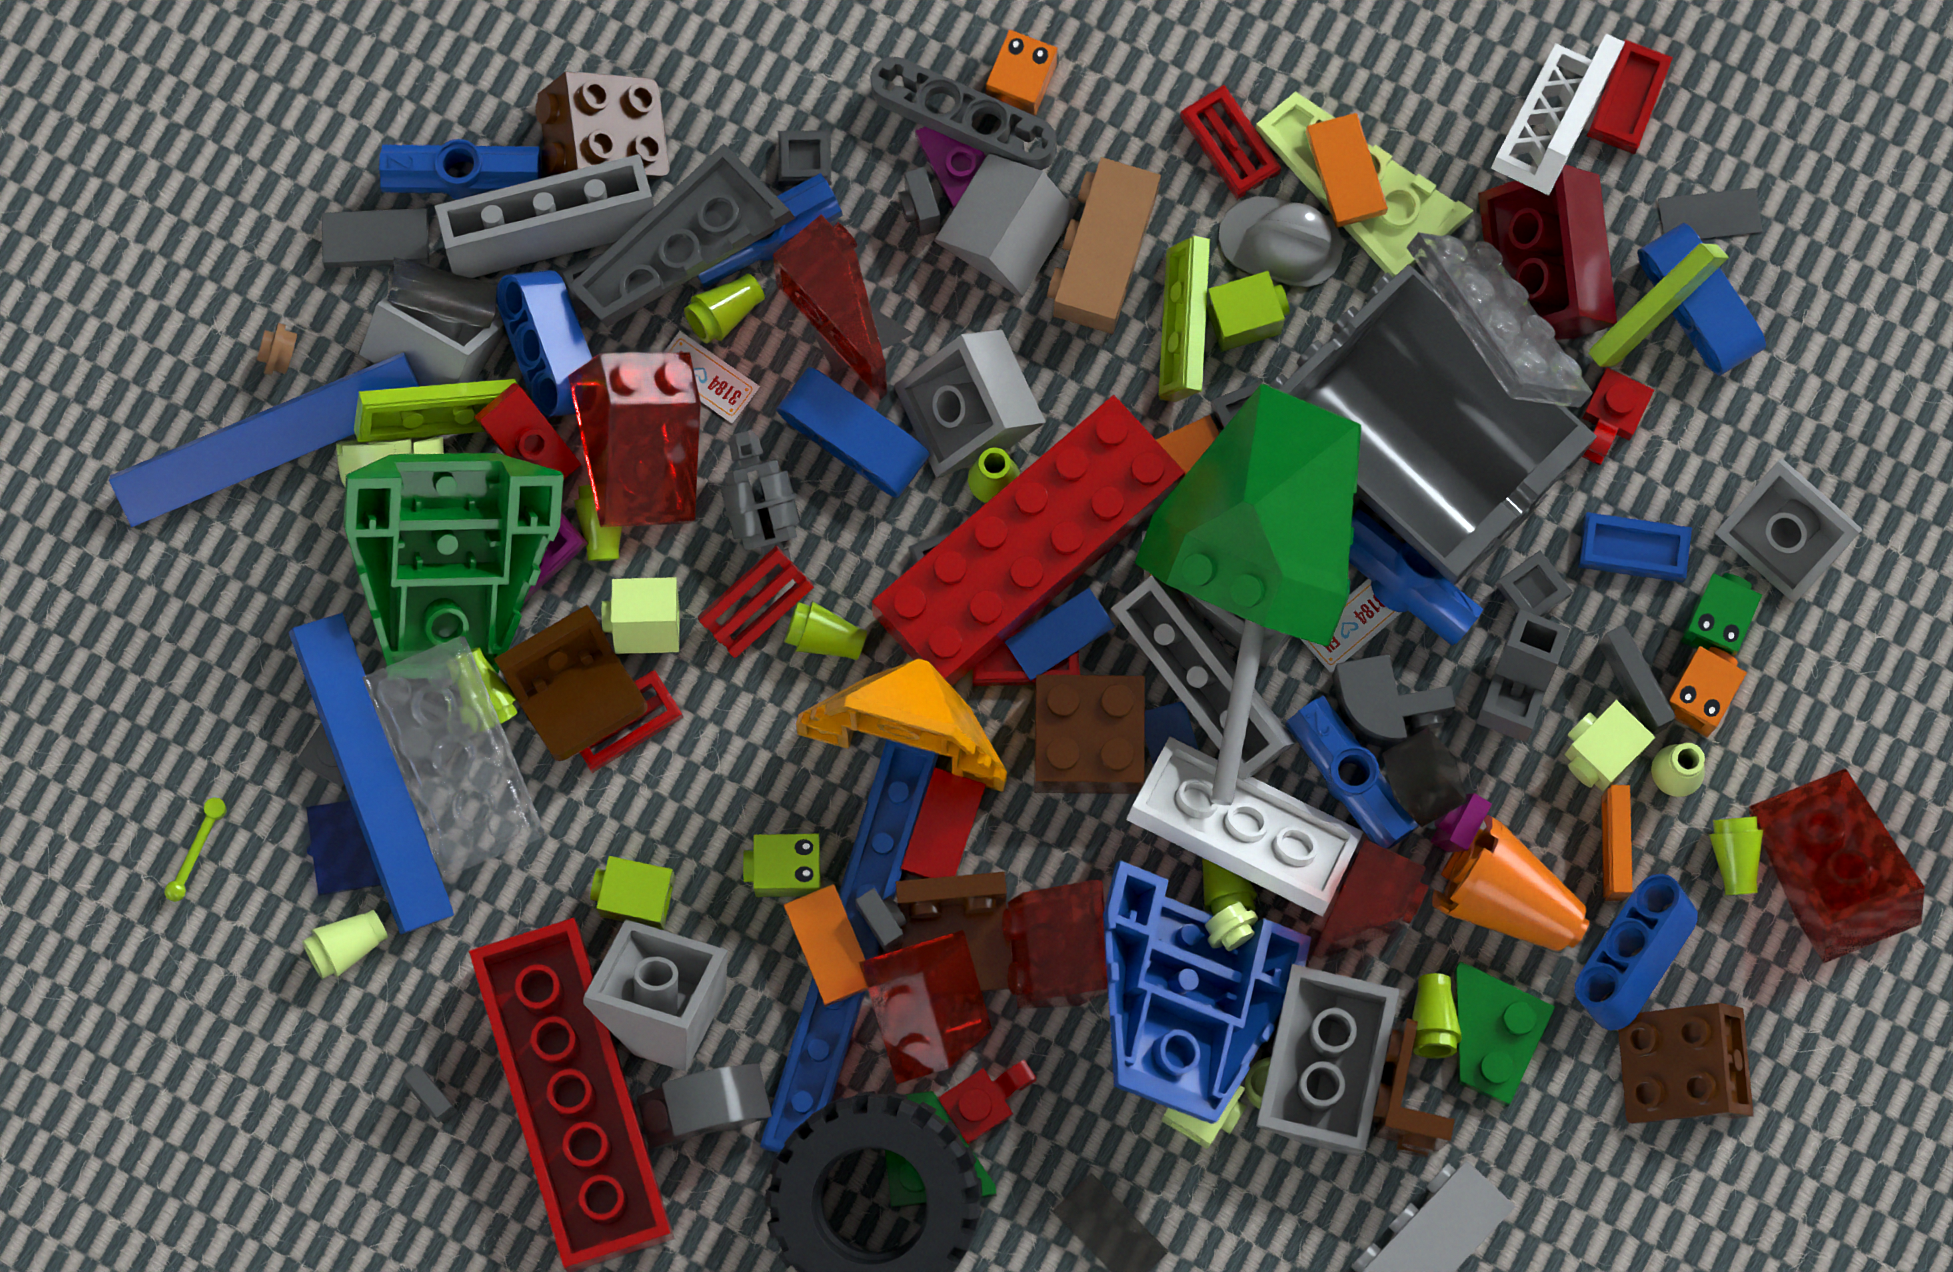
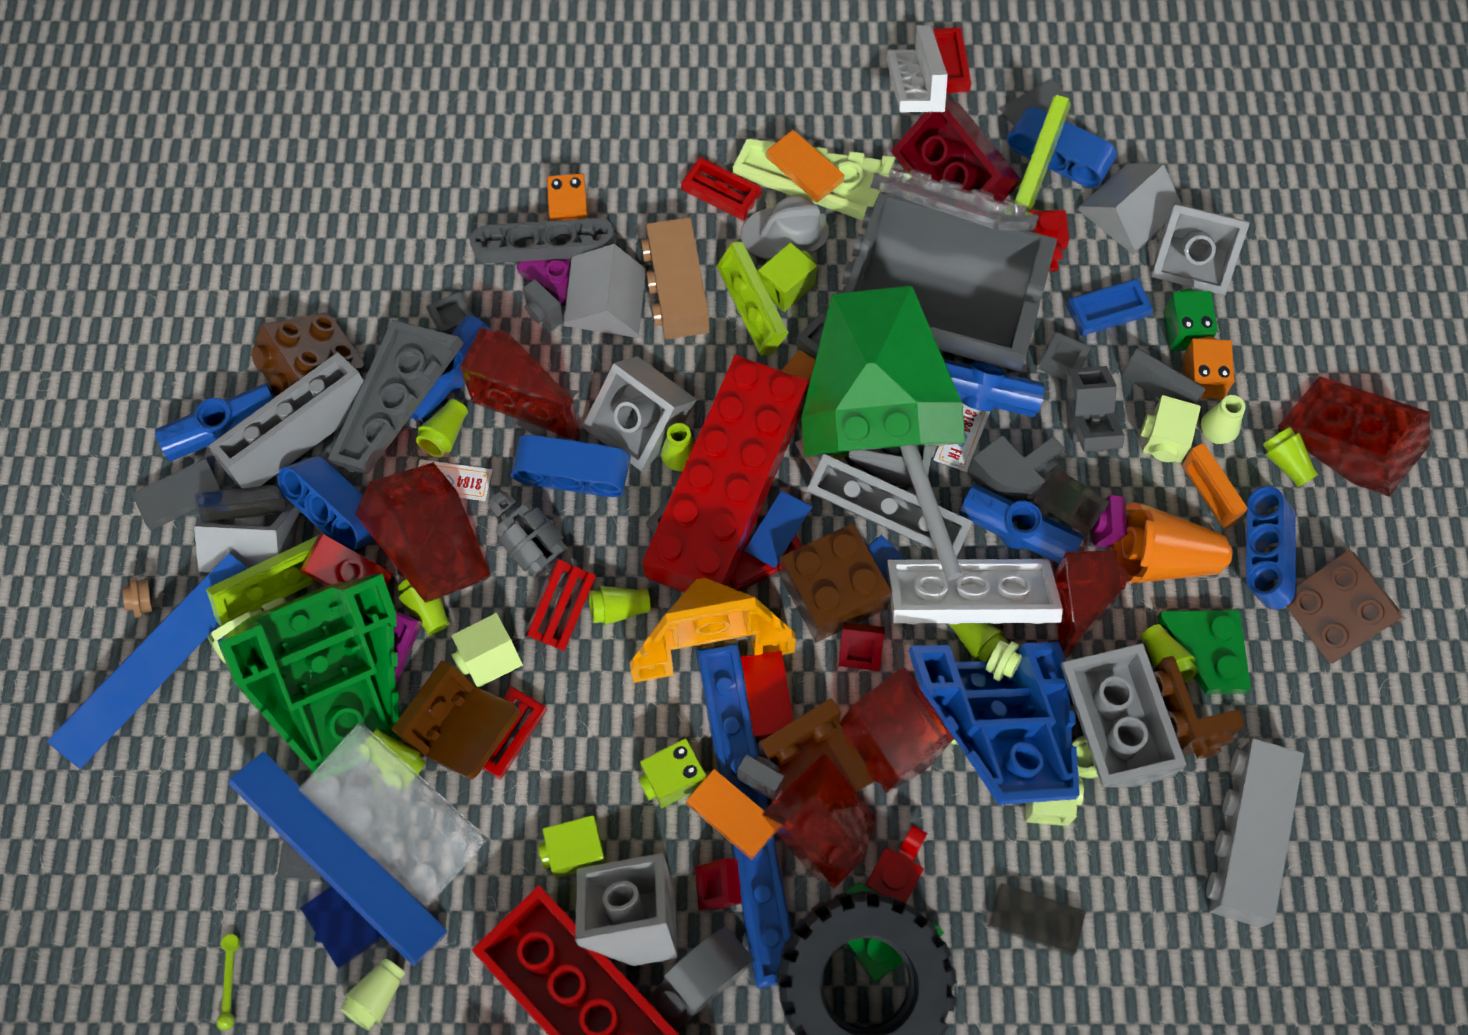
camera: 25 degrees left, 10 degrees down
none -> dark red plate [695,858,742,912]
none -> dark red plate [838,622,885,671]
none -> light grey slope [1078,163,1182,255]

